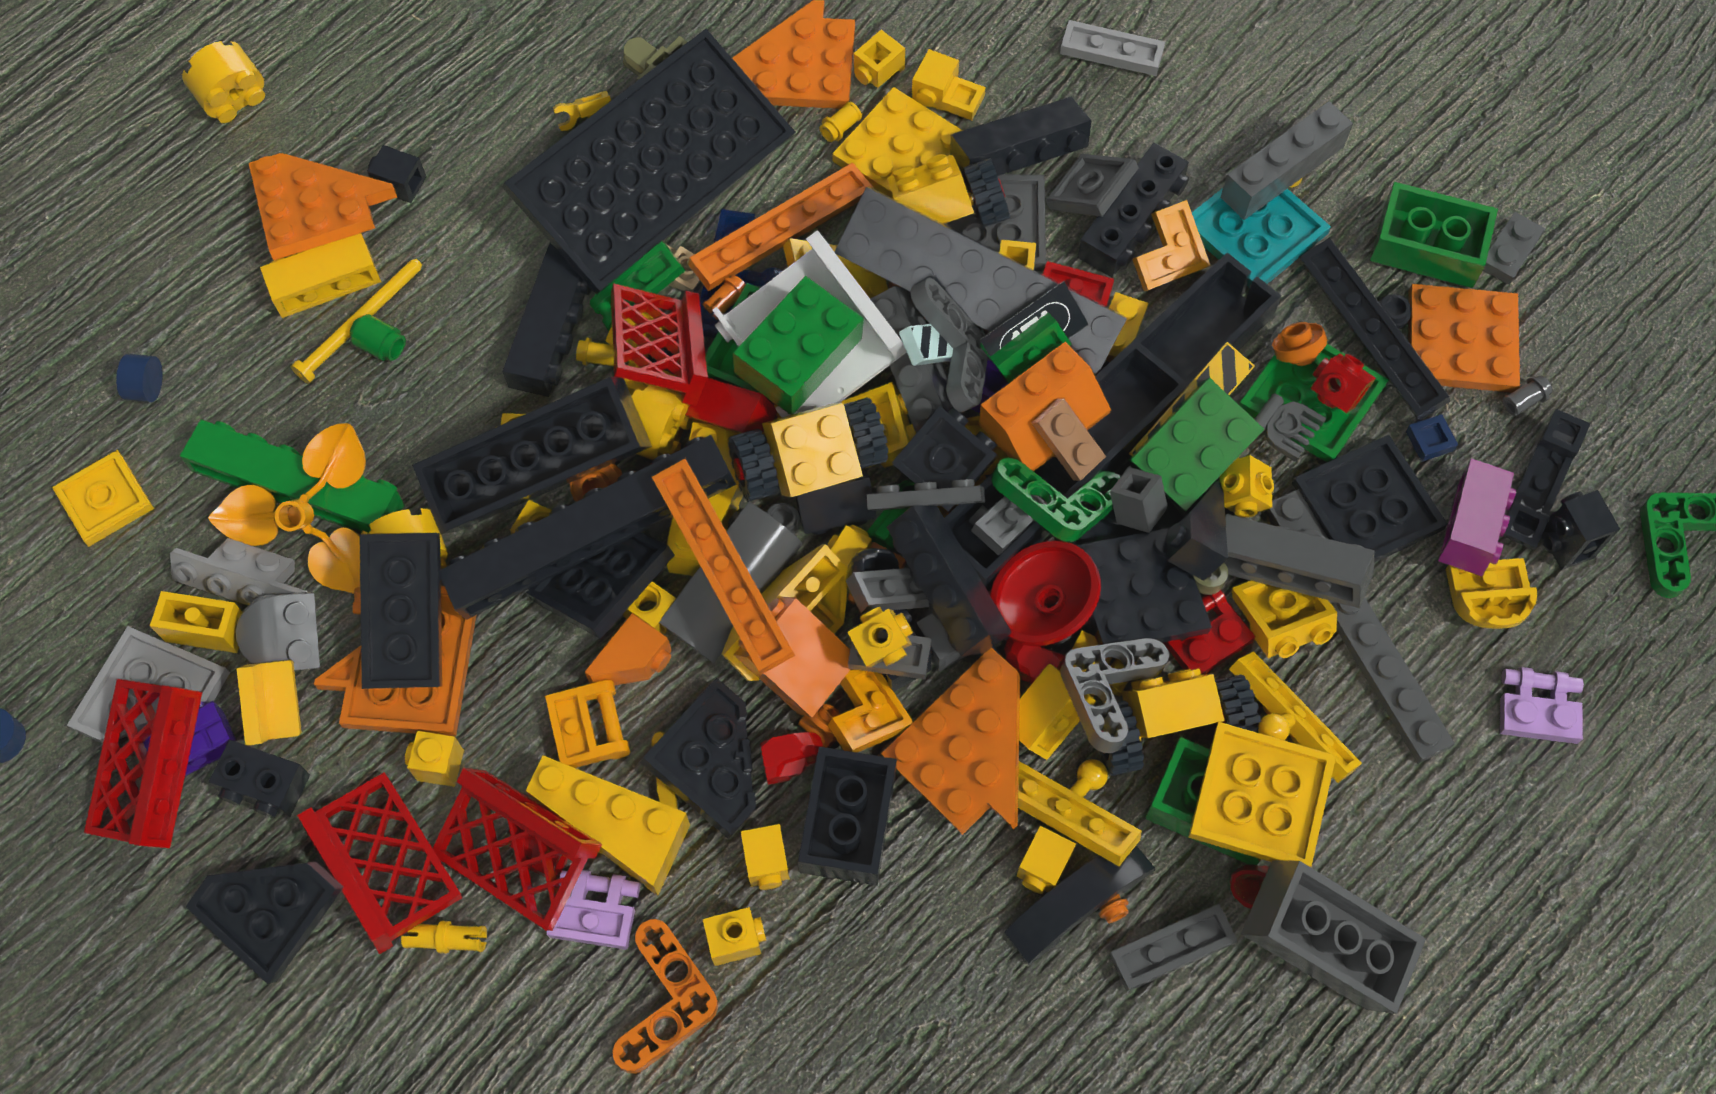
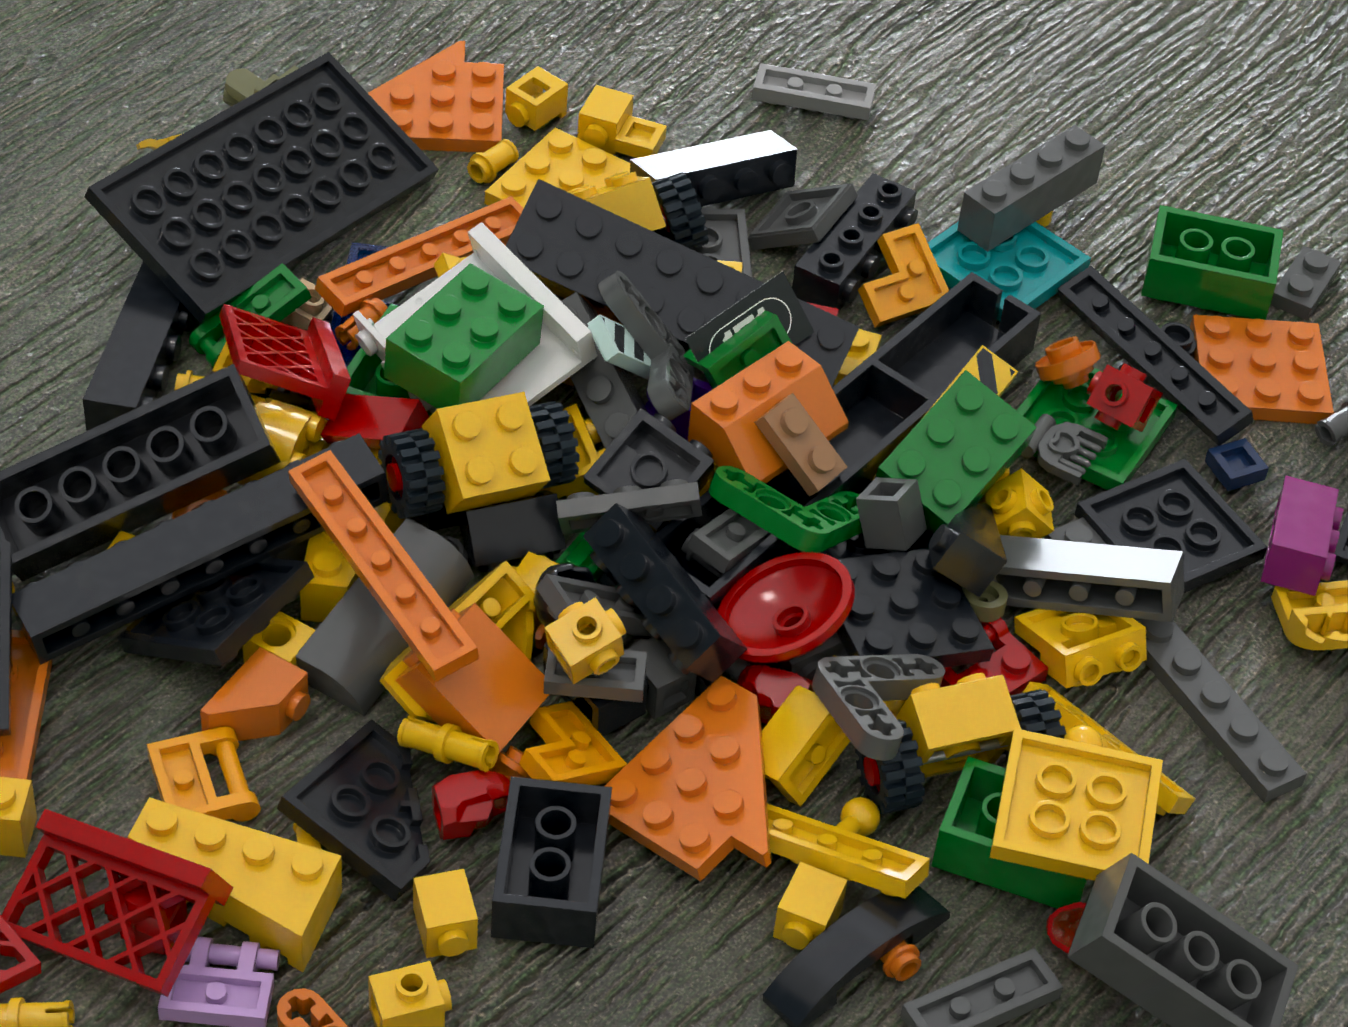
camera: 10 degrees left, 20 degrees down
none -> yellow pin [397,715,499,772]

